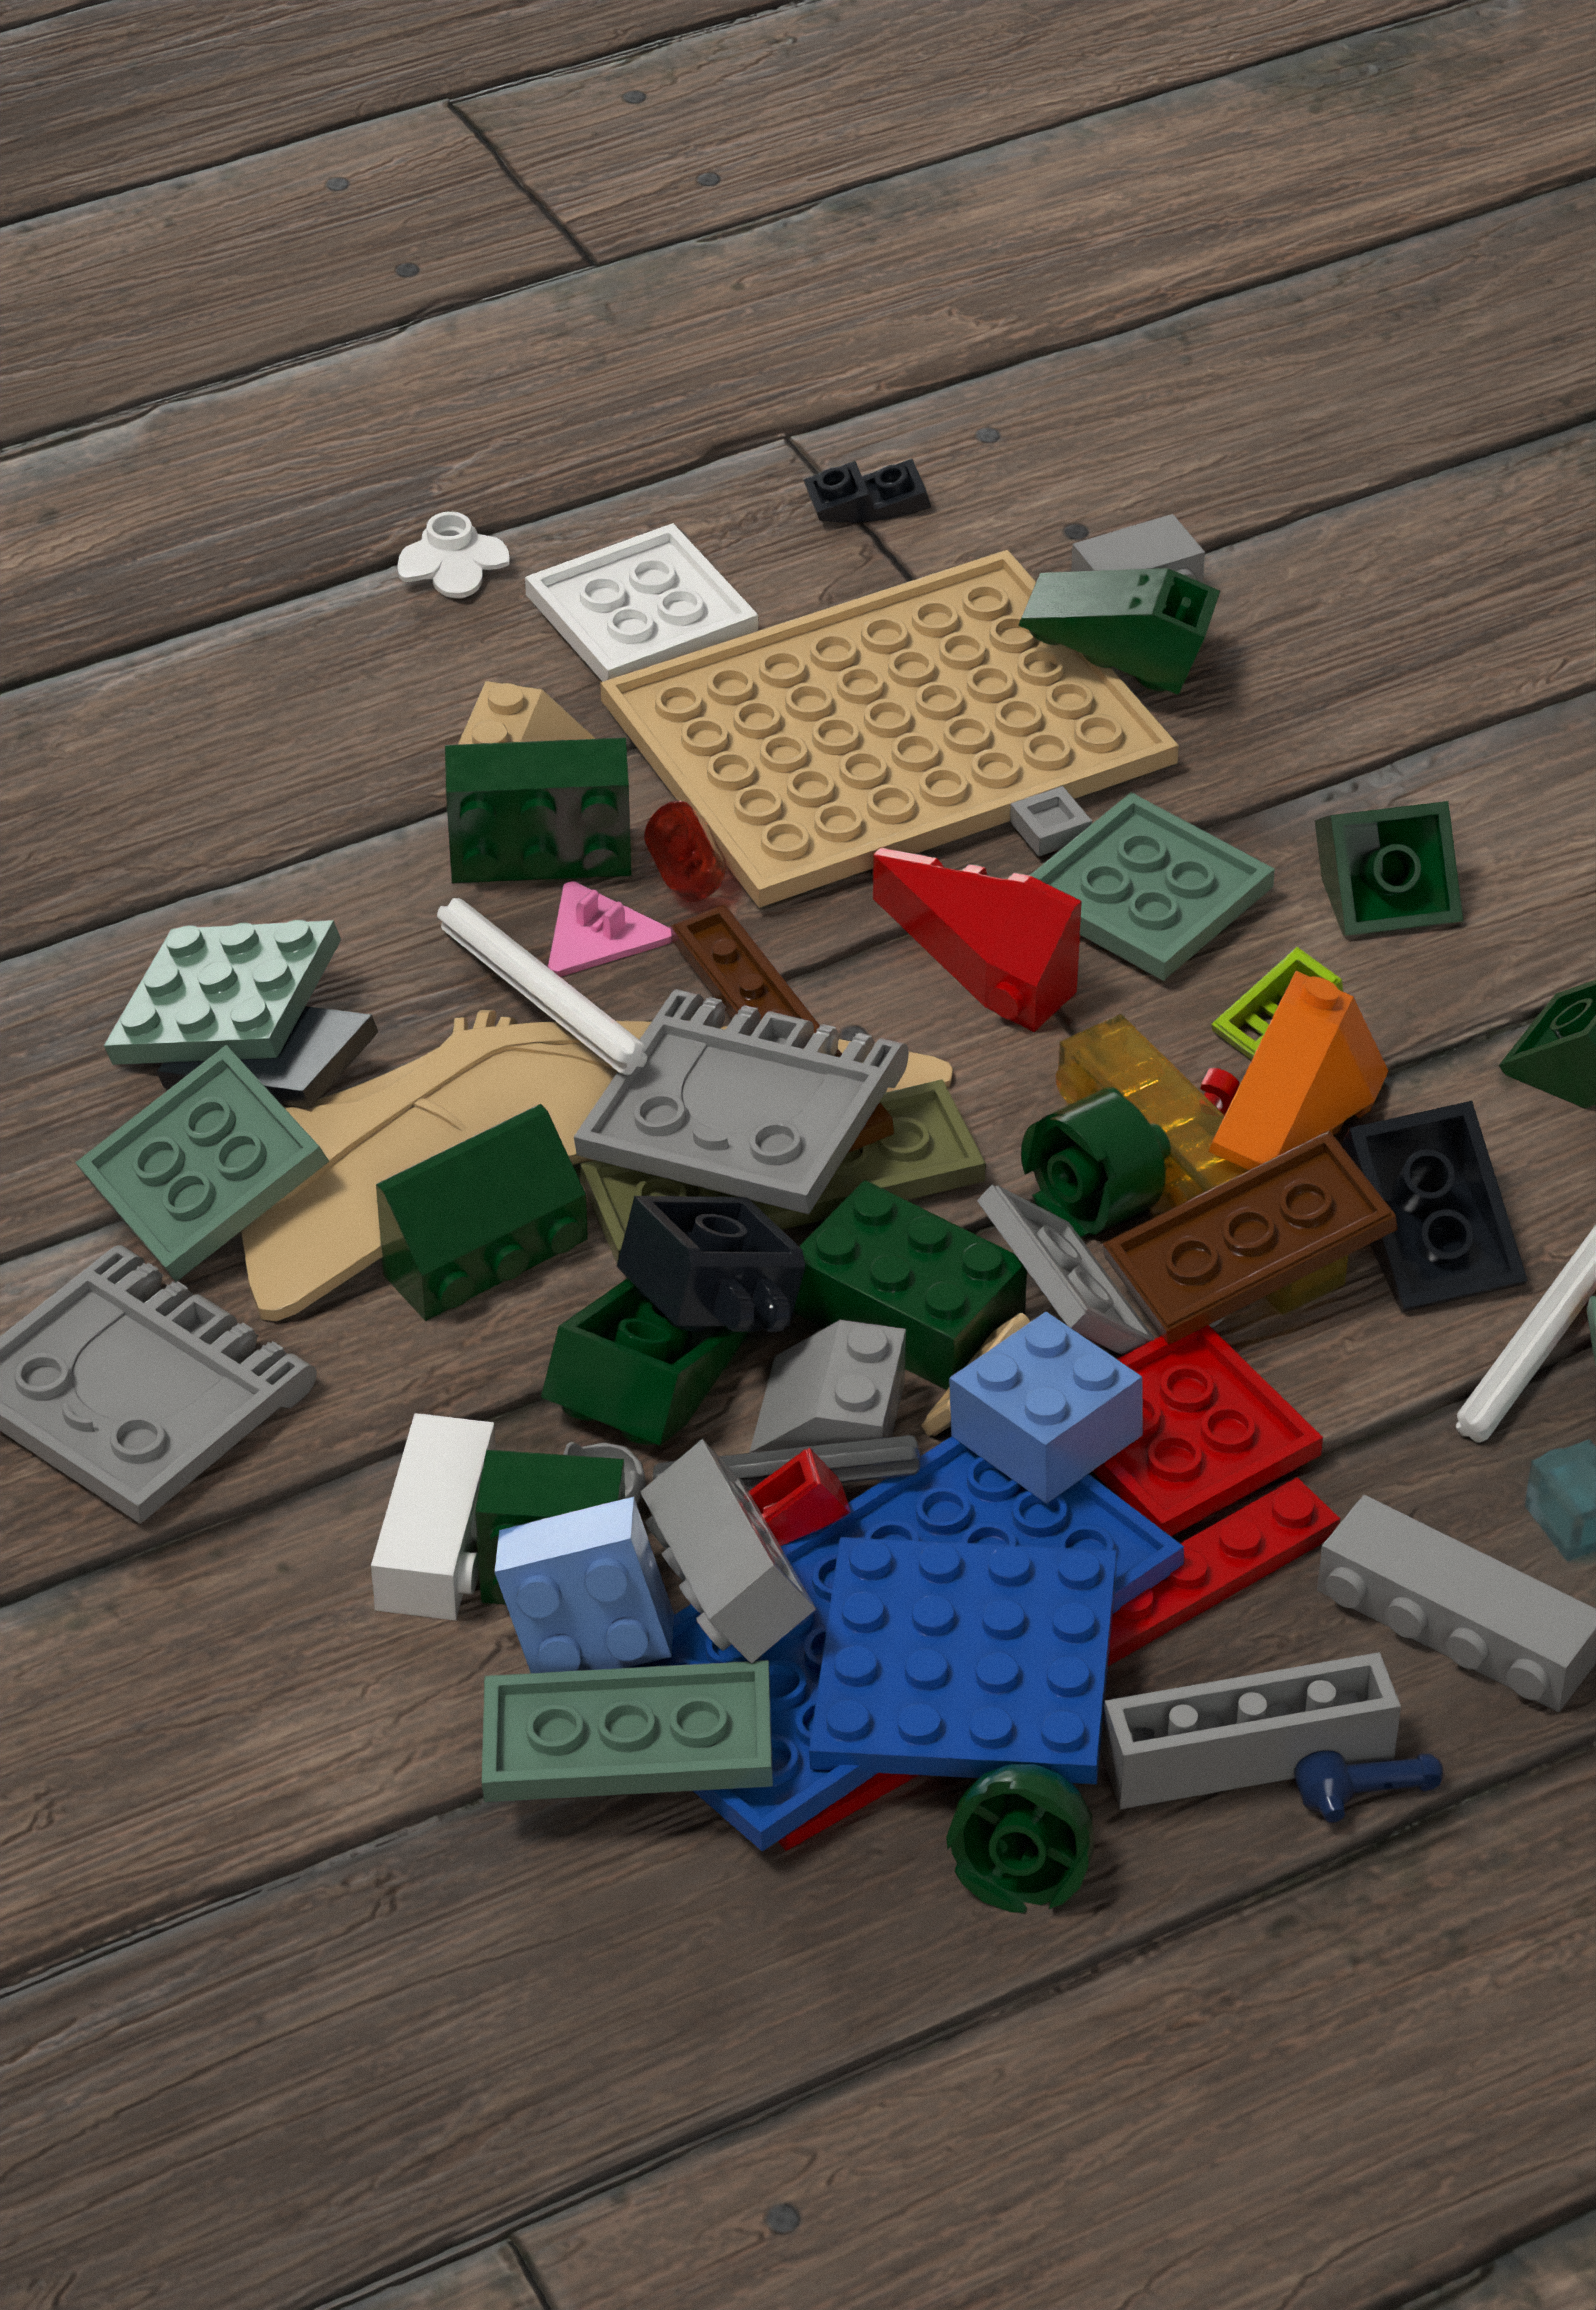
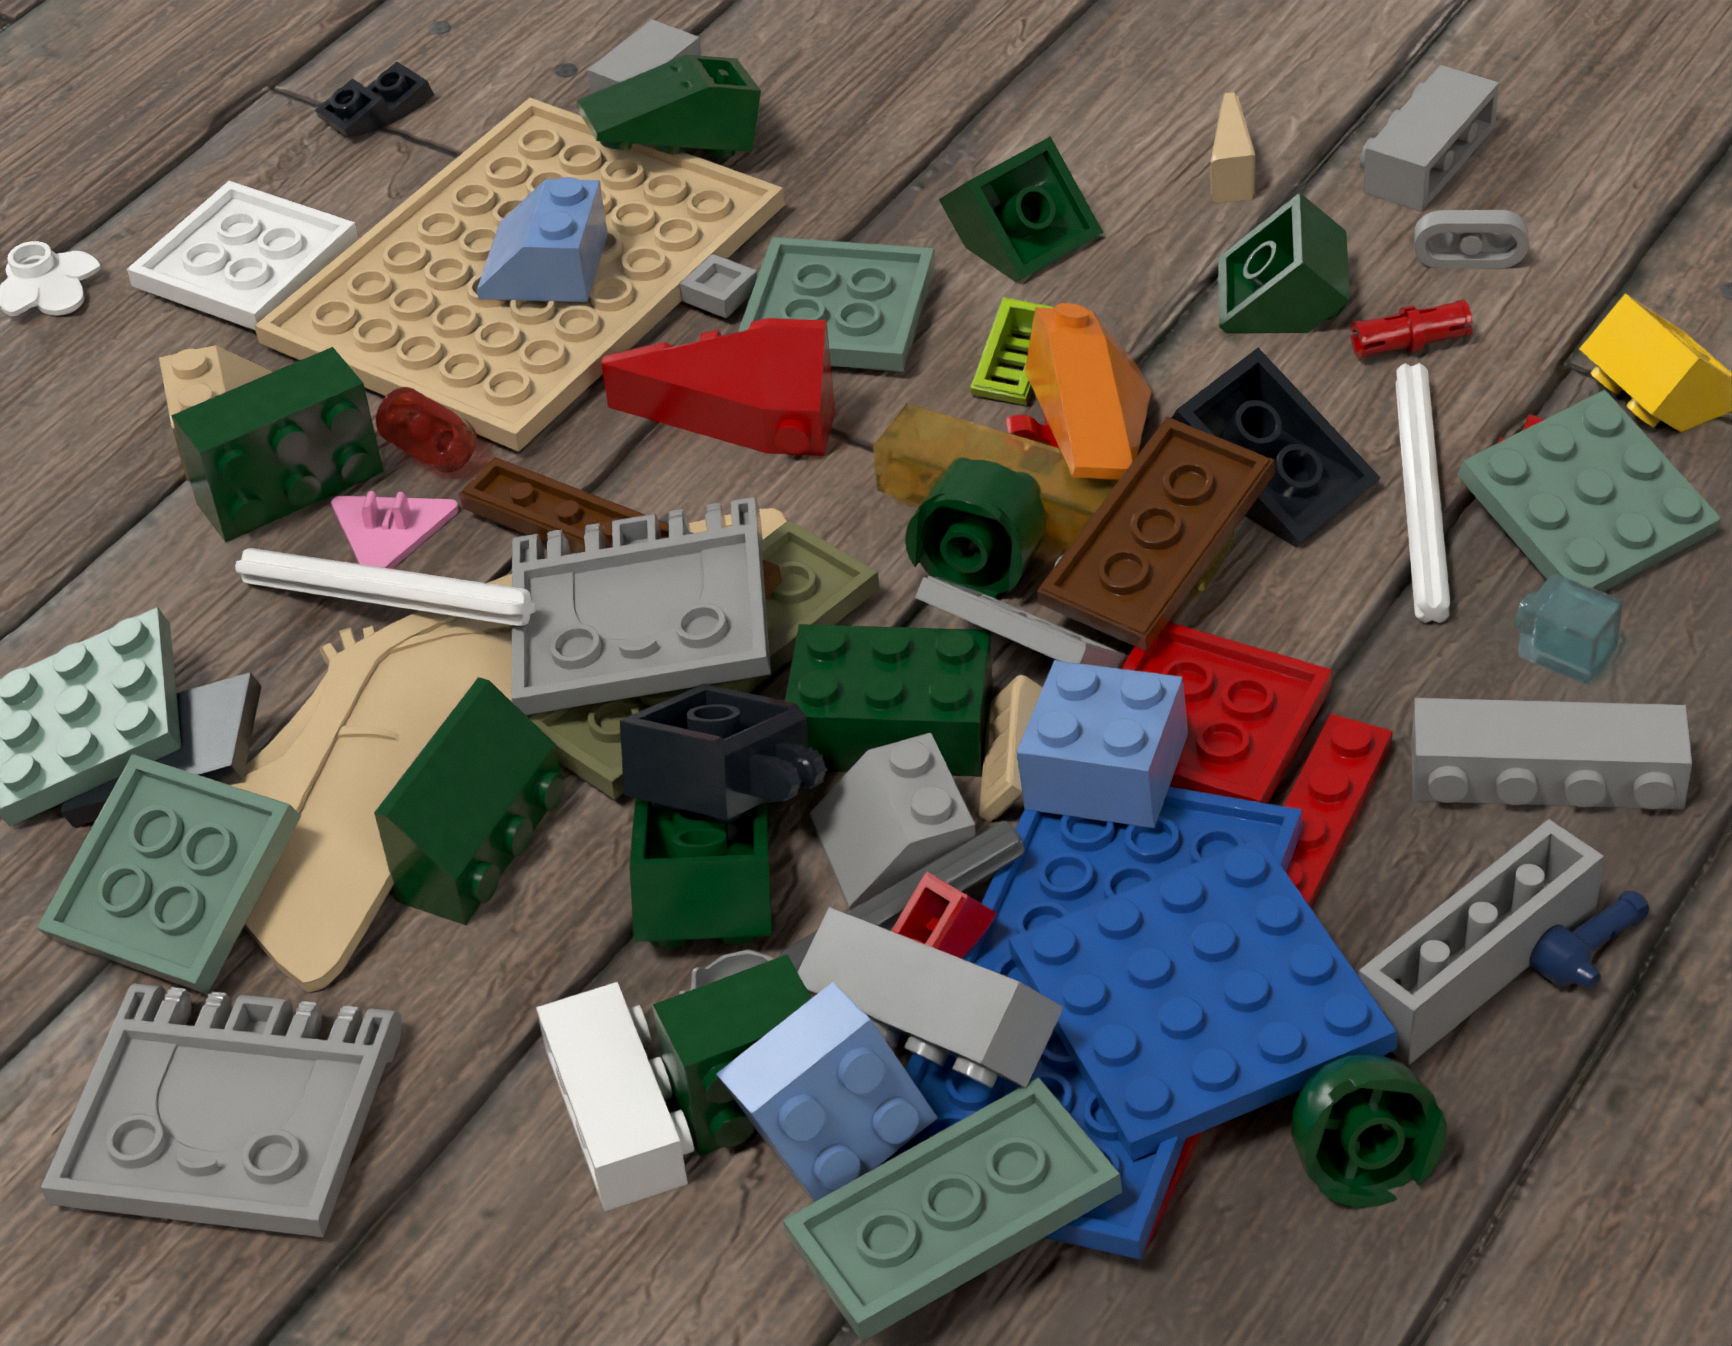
camera: 25 degrees left, 0 degrees up
none -> medium blue slope [477,177,608,302]

